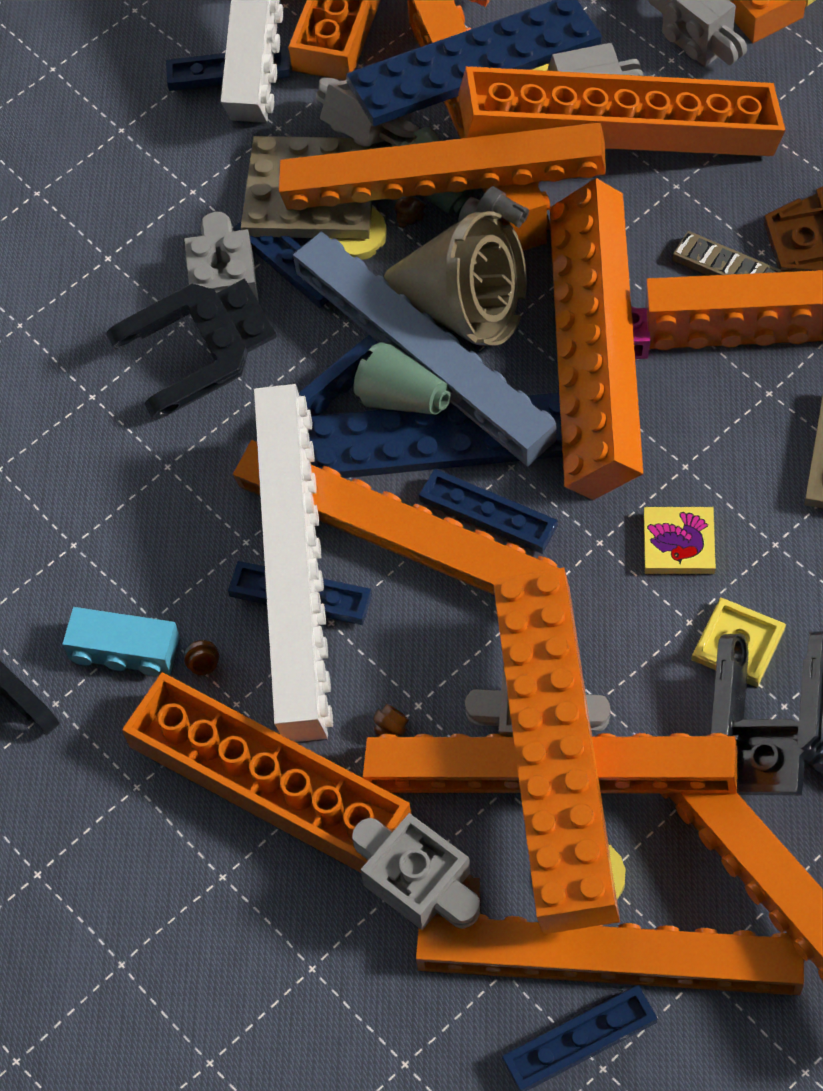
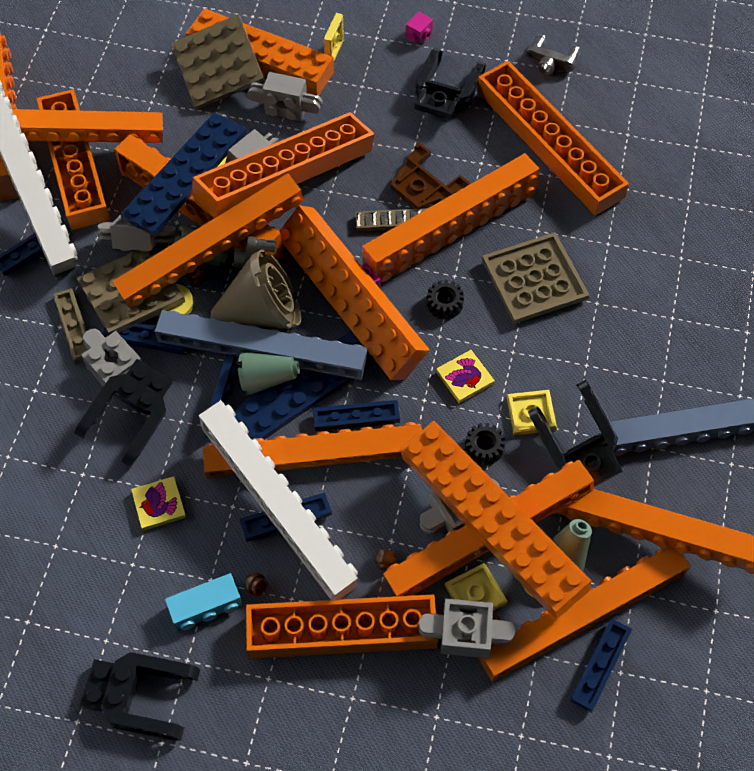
camera: 40 degrees left, 0 degrees up
none -> dark tan tile [52,288,88,364]
none -> light yellow tile [131,476,186,531]
none -> black tyre [427,280,464,319]
none -> light yellow tile [444,563,508,611]
none -> black tyre [465,423,505,465]
none -> sand green cone [551,519,592,572]

